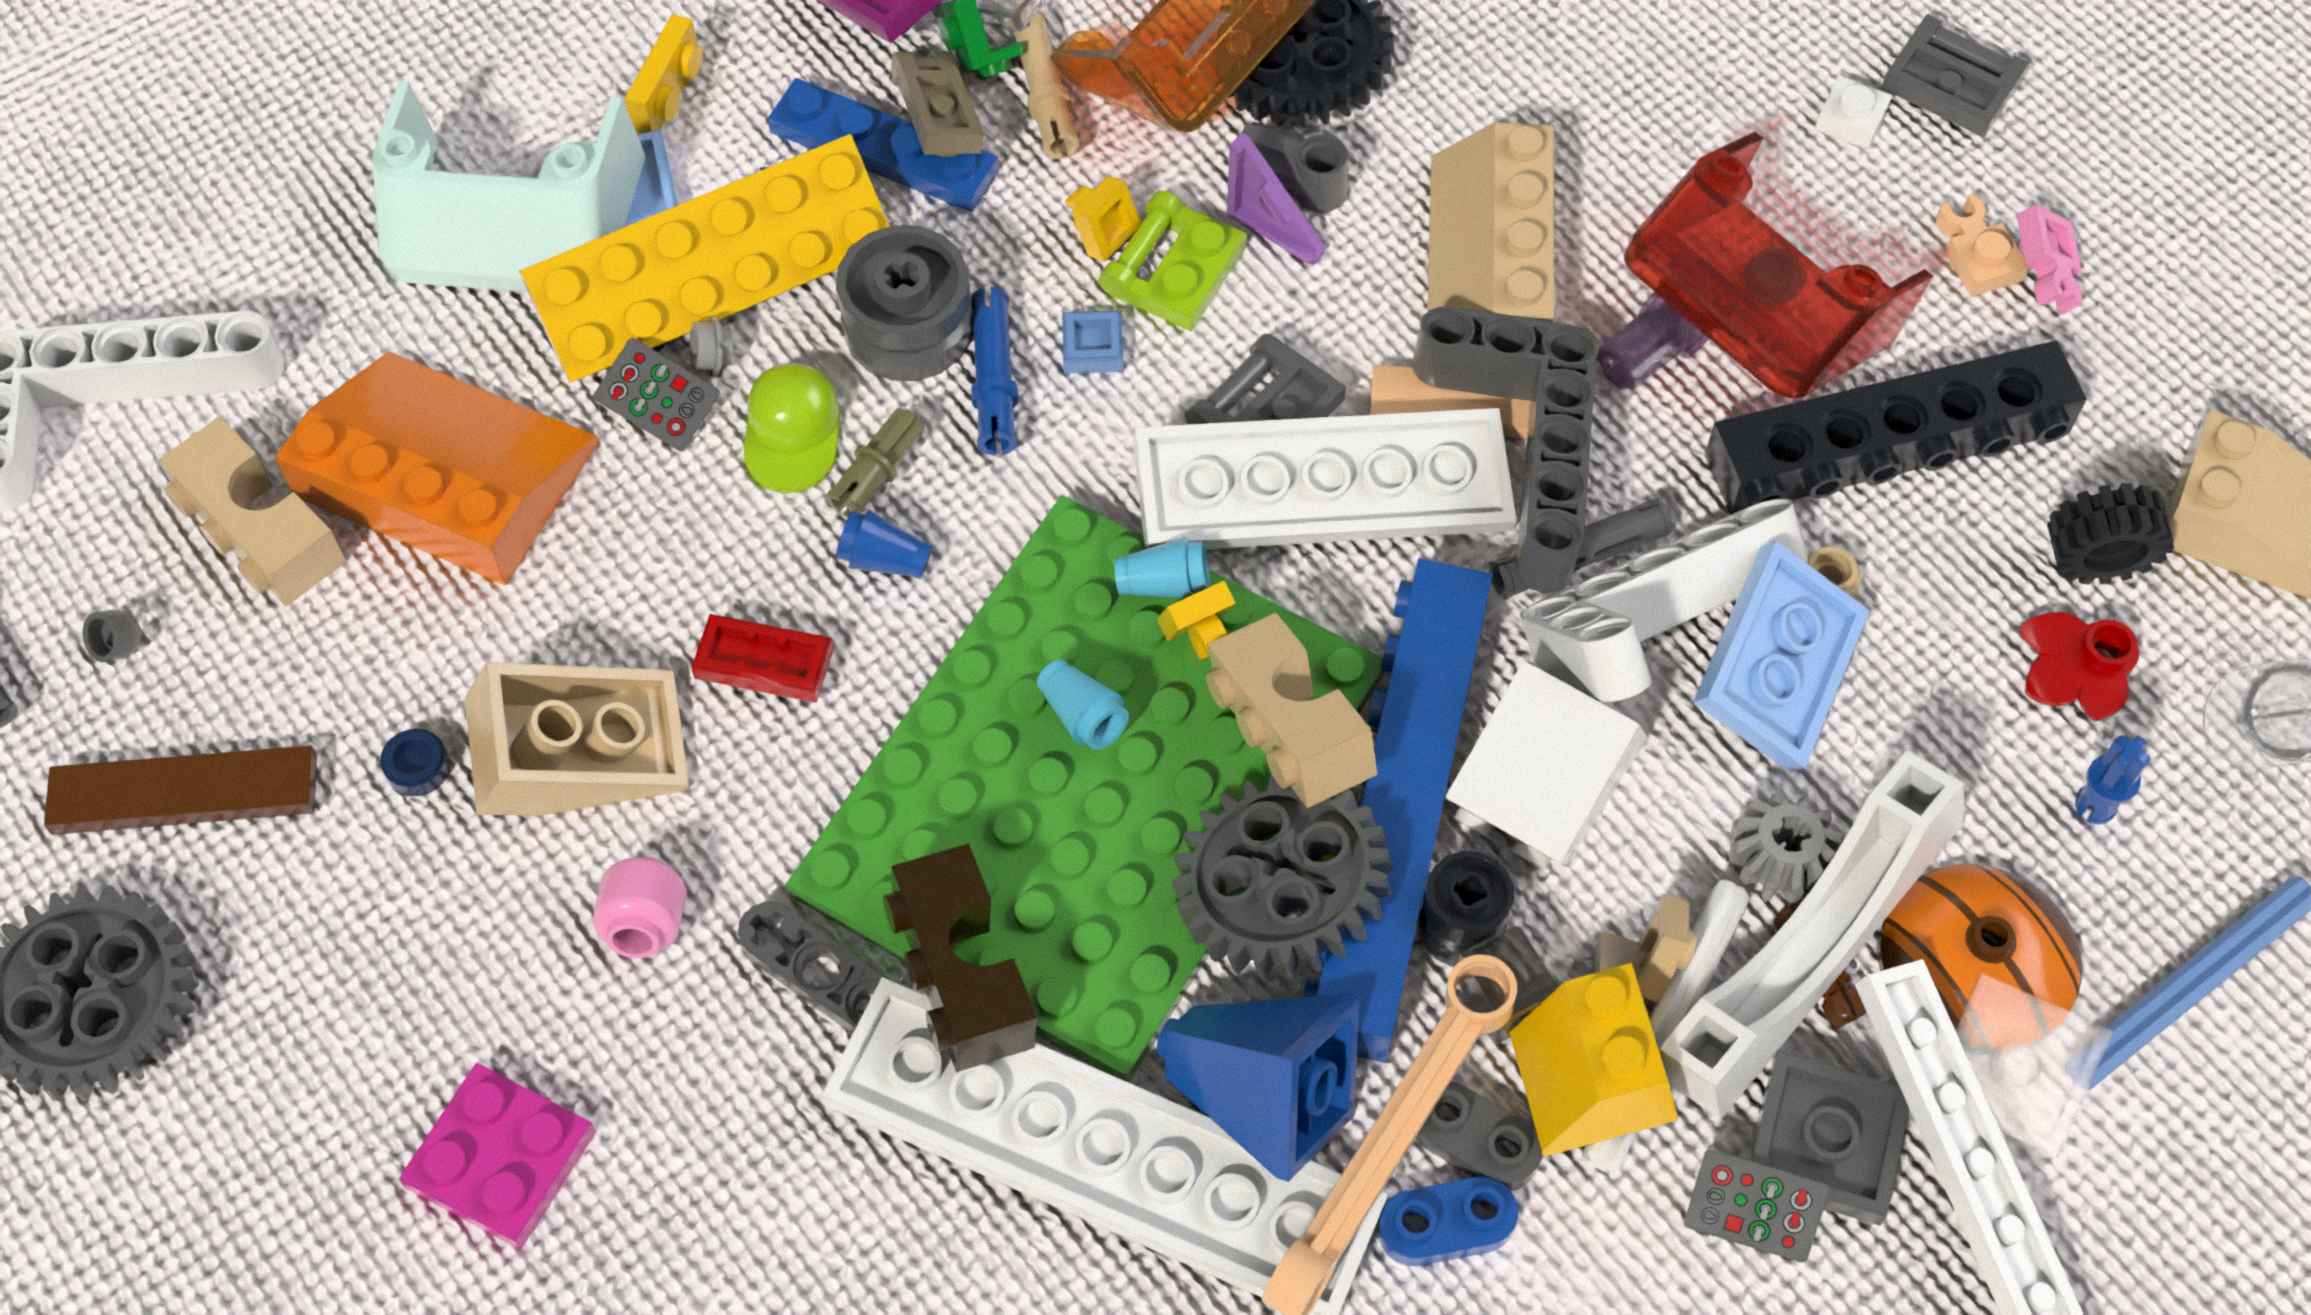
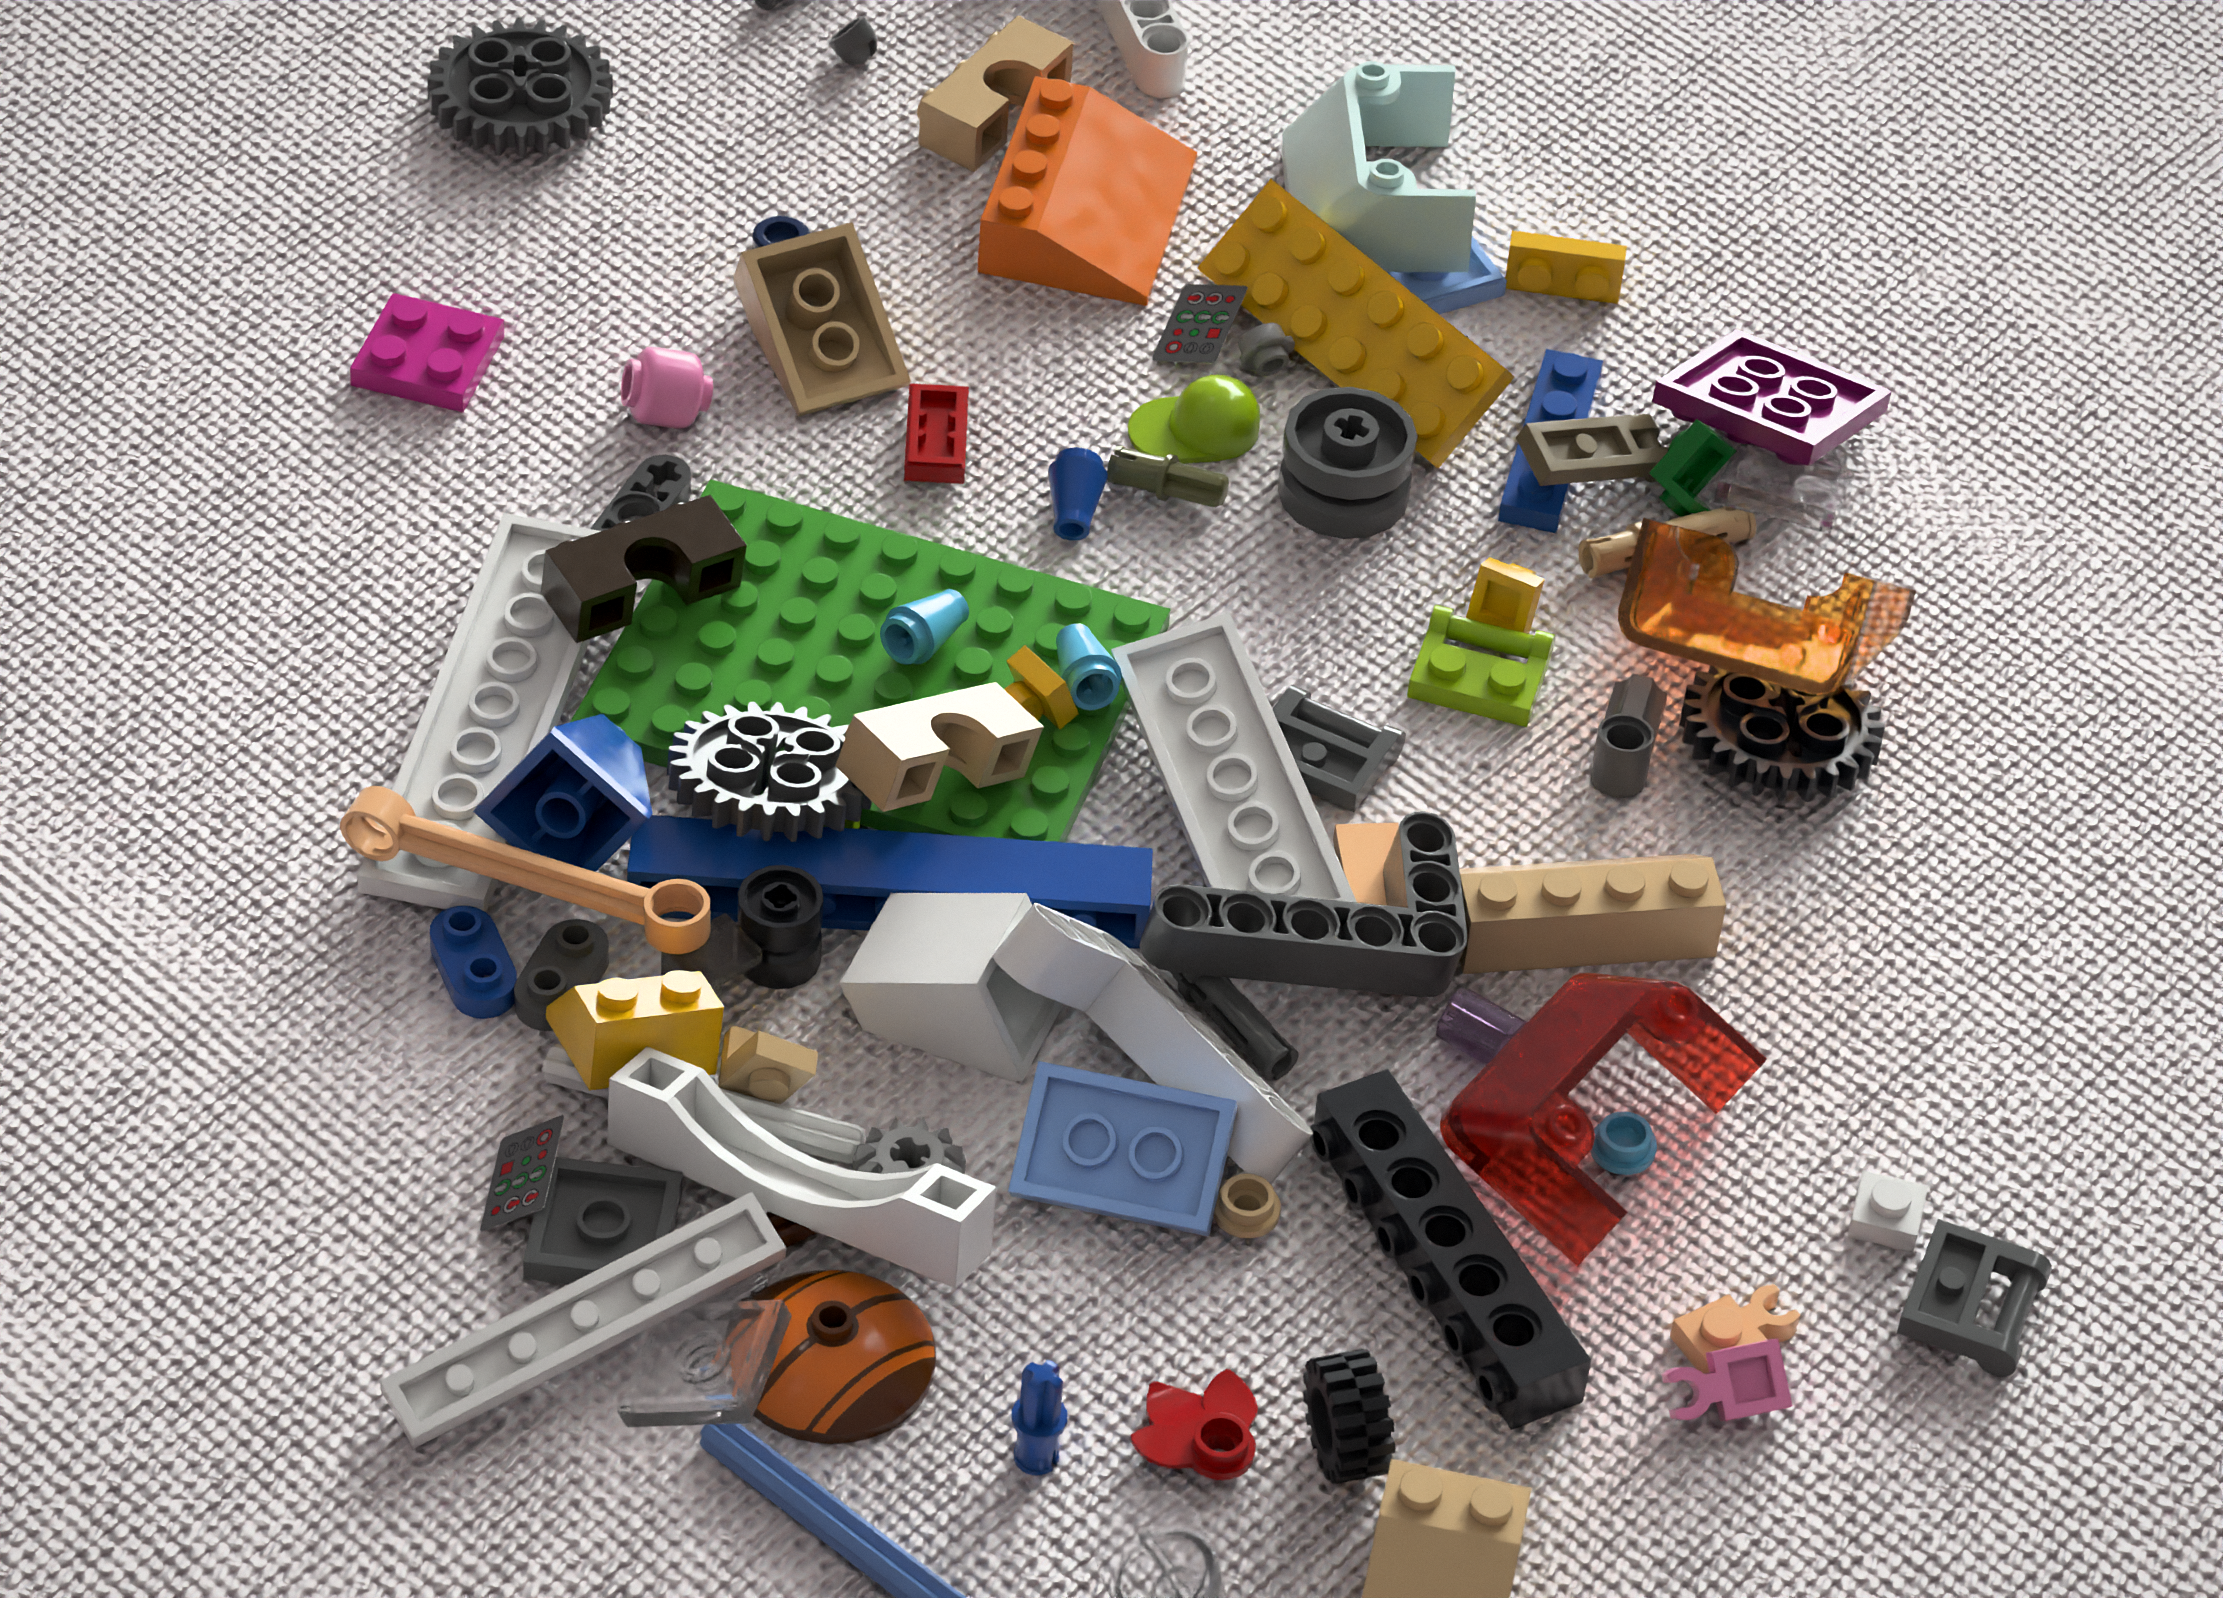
camera: 75 degrees right, 15 degrees down
reddish brown tile [44,745,317,835] -> none
blue pin [971,287,1019,456] -> none
medium blue tile [1062,311,1123,374] -> none
medium lavender tile [1227,132,1326,266] -> none

